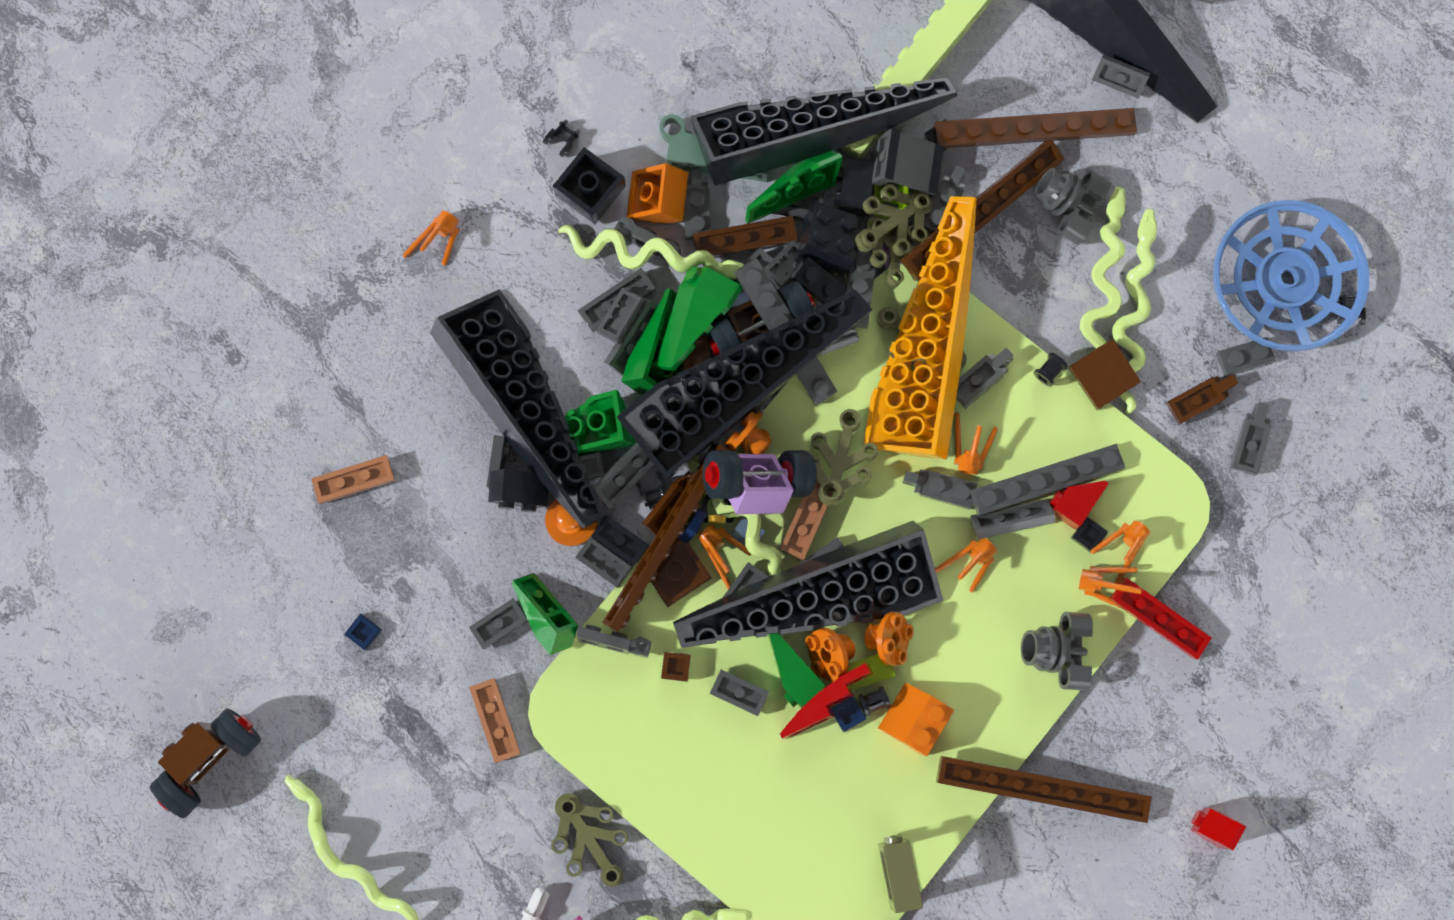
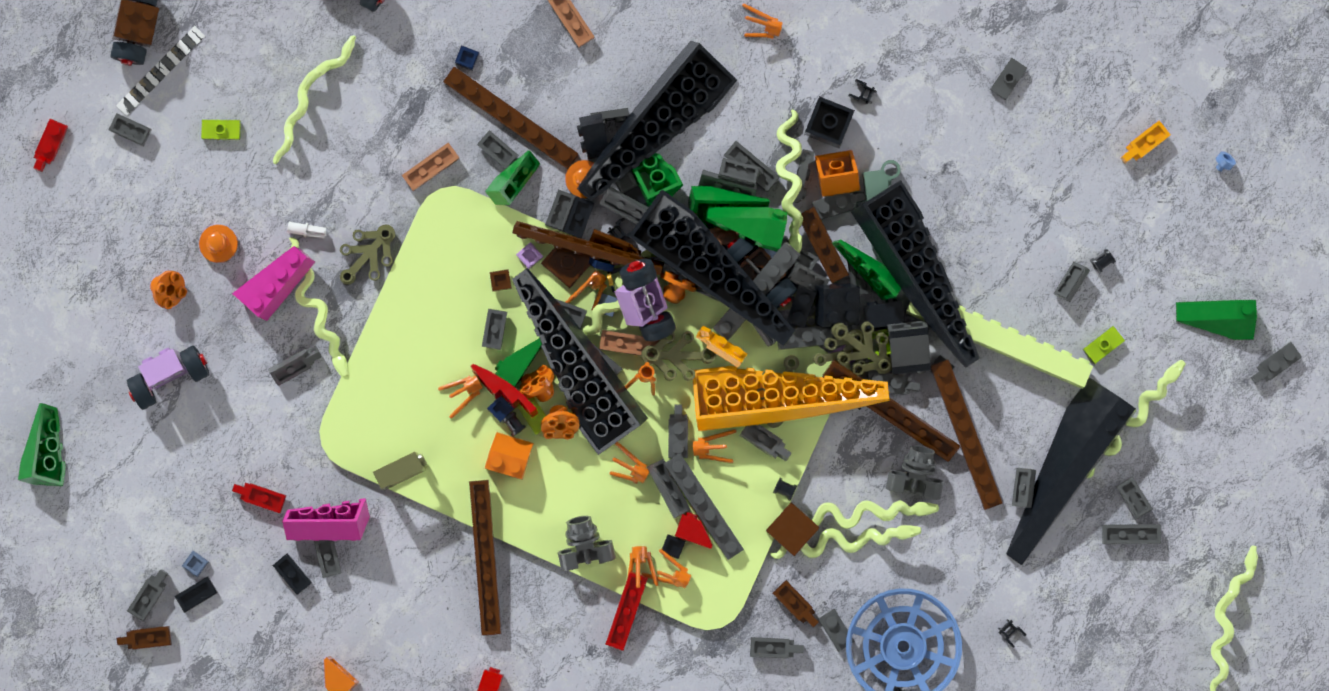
camera: 75 degrees right, 5 degrees up
dark grey hinge [577,625,652,658] -> none
none -> orange plant [438,375,483,419]
none -> reddish brown plate [443,67,578,170]
none -> lavender tile [516,242,543,269]
none -> orange plant [625,362,656,396]
none -> light orange hinge [696,326,748,368]
none -> black piece [998,619,1026,648]

